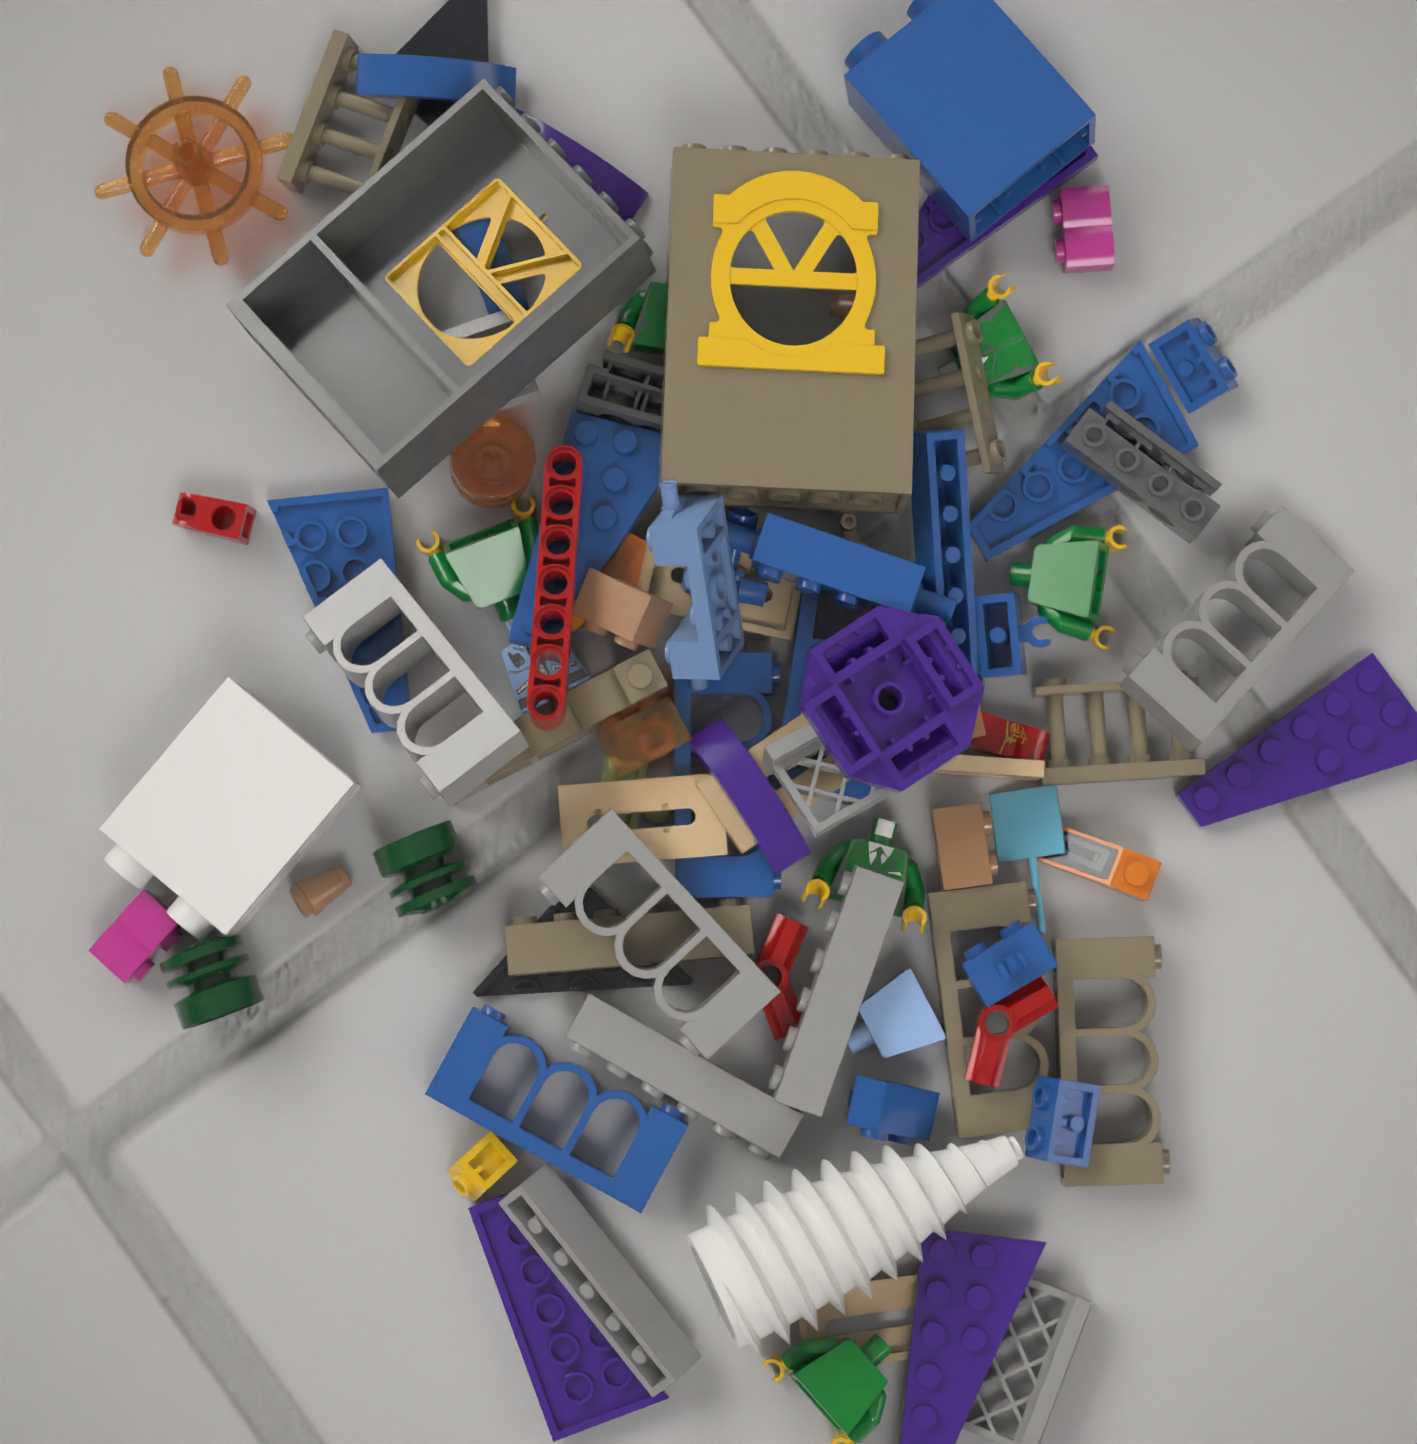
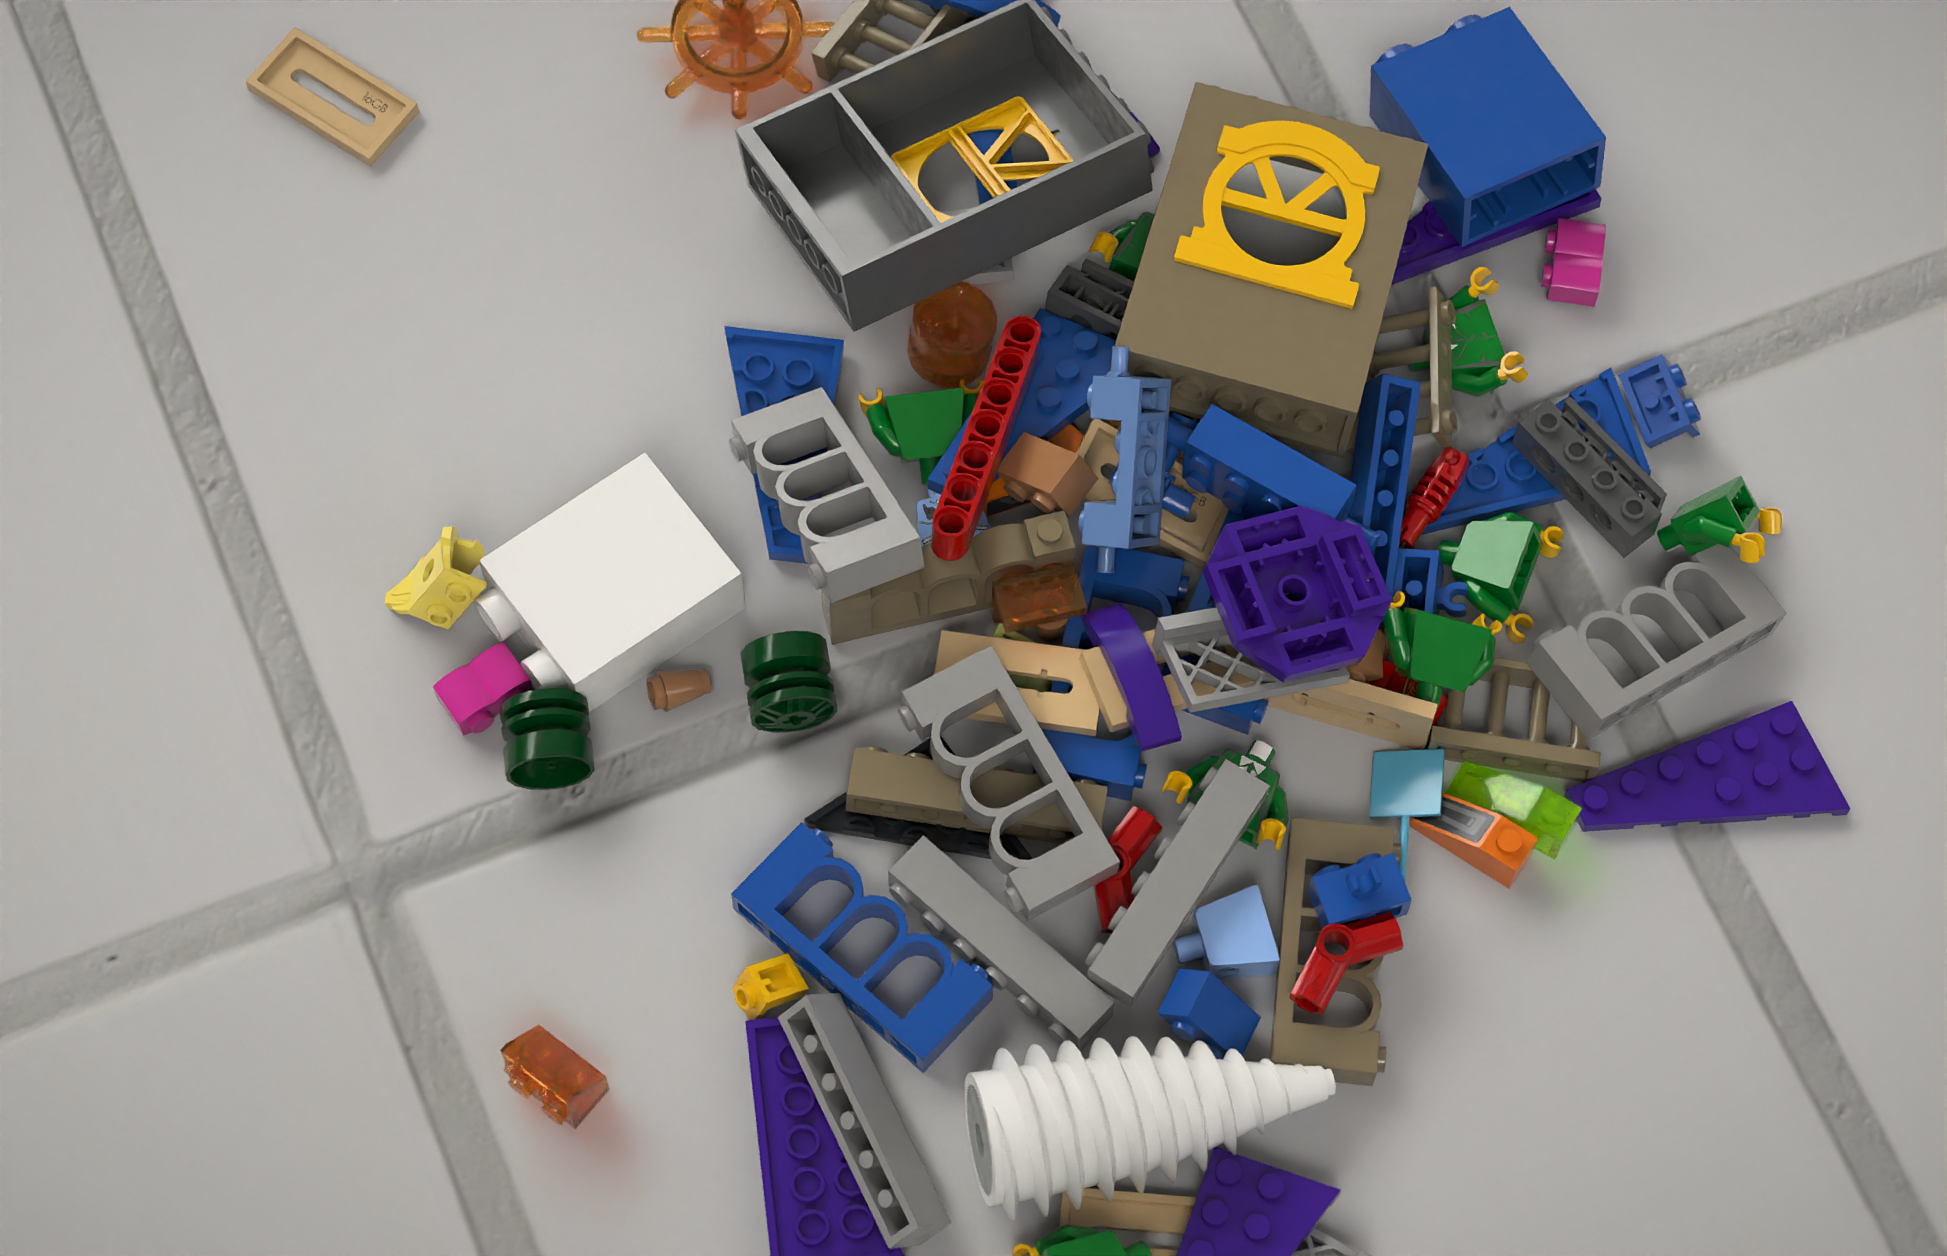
camera: 15 degrees right, 20 degrees down
red leg [172,492,257,545] -> none
medium nougat brick [930,802,998,891] -> none
blue bracket [1025,1075,1101,1168] -> none
dark tan fence [1052,936,1170,1187] -> none
none -> light yellow piece [385,527,487,630]
none -> clear orange slope [500,1025,609,1129]
none -> green torso [1383,591,1502,711]
none -> red hinge [1399,447,1469,549]
none -> clear neon green slope [1445,761,1582,860]
none -> green torso [1657,476,1782,563]

